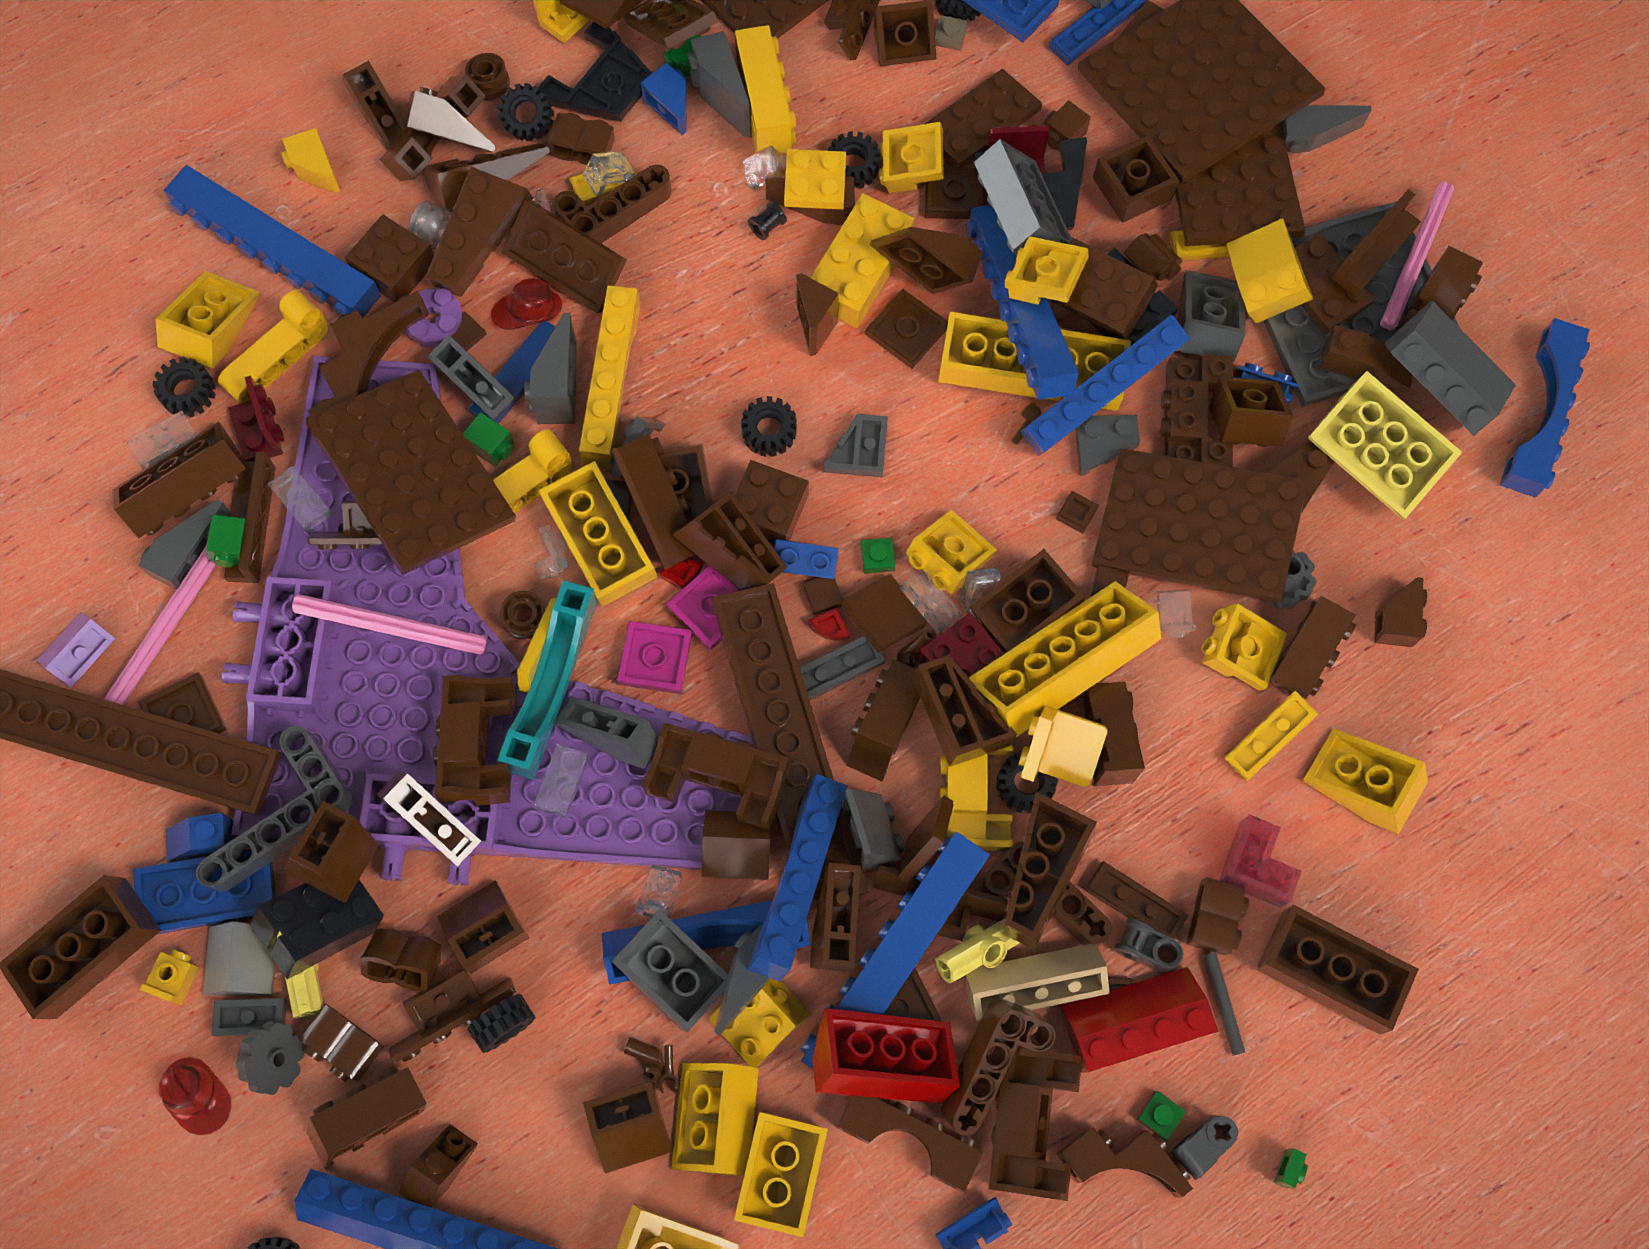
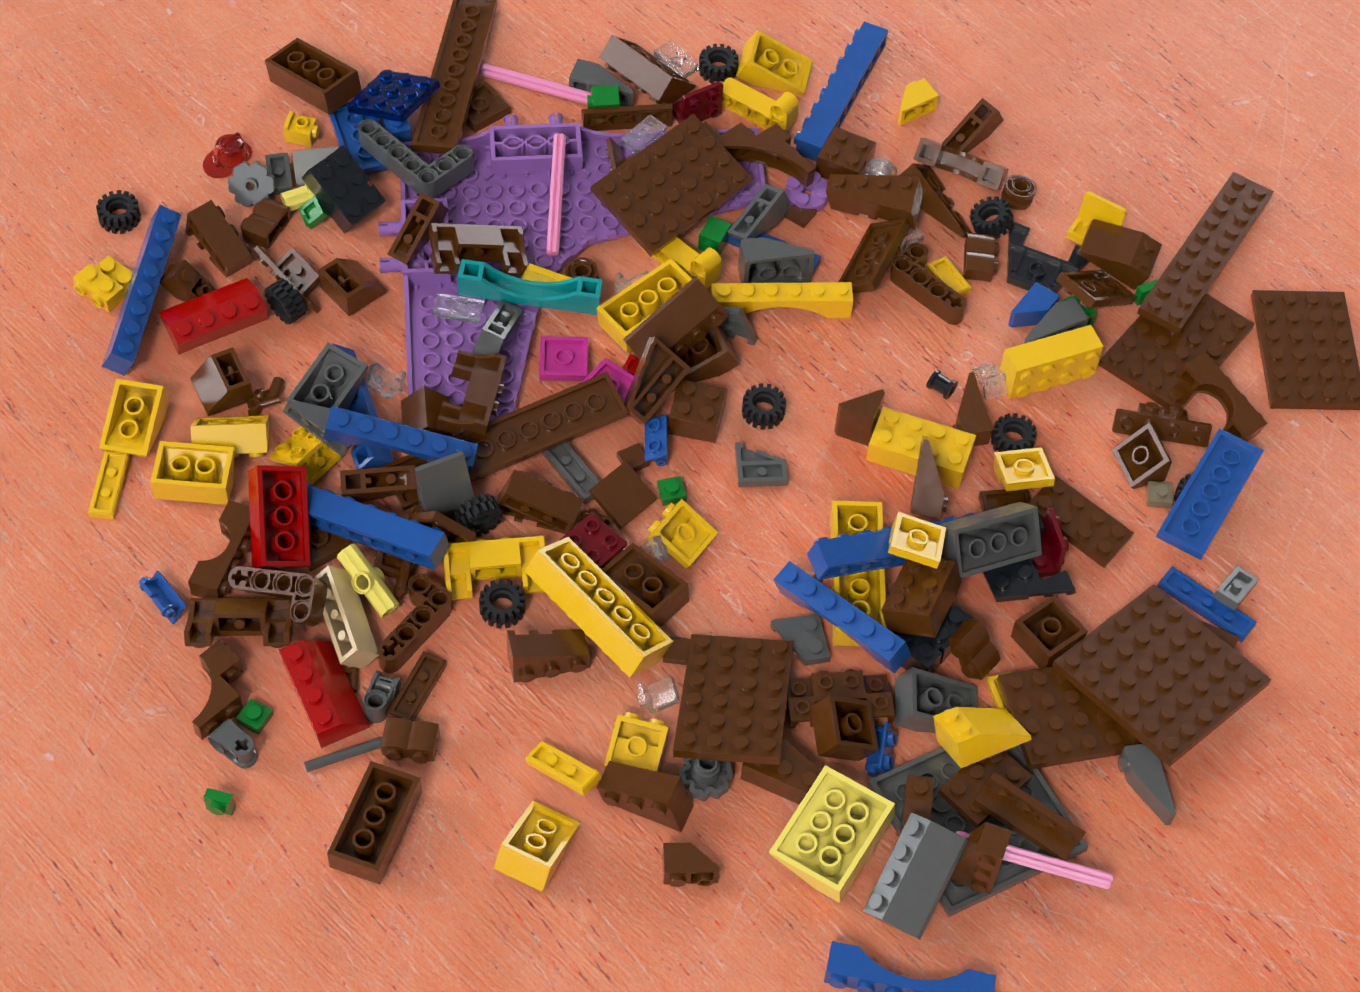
camera: 80 degrees right, 15 degrees down
medium lavender panel [37,612,116,688] -> none
reddish brown slope [283,801,379,903] -> none
reddish brown brick [361,928,442,991] -> none
slope [403,87,496,152] -> none
clear red piece [491,278,562,330] -> none
clear bracket [583,151,635,195] -> none
yellow plate [784,149,846,210] -> none
red tile [808,607,850,641] -> none
reddish brown tile [865,289,948,369] -> none
clear plate [899,570,964,635] -> none
reddish brown wedge [913,655,1018,767] -> none
reddish brown wedge [1004,792,1097,950] -> none
yellow bracket [1018,706,1108,787] -> none
reddish brown brick [1044,100,1091,151] -> none
reddish brown tile [1056,491,1099,534] -> none
clear pink brick [1219,814,1301,908] -> none
none -> red slope [159,278,267,355]
none -> green plate [298,196,329,229]
none -> clear blue plate [347,70,440,122]
none -> black tyre [454,494,503,537]

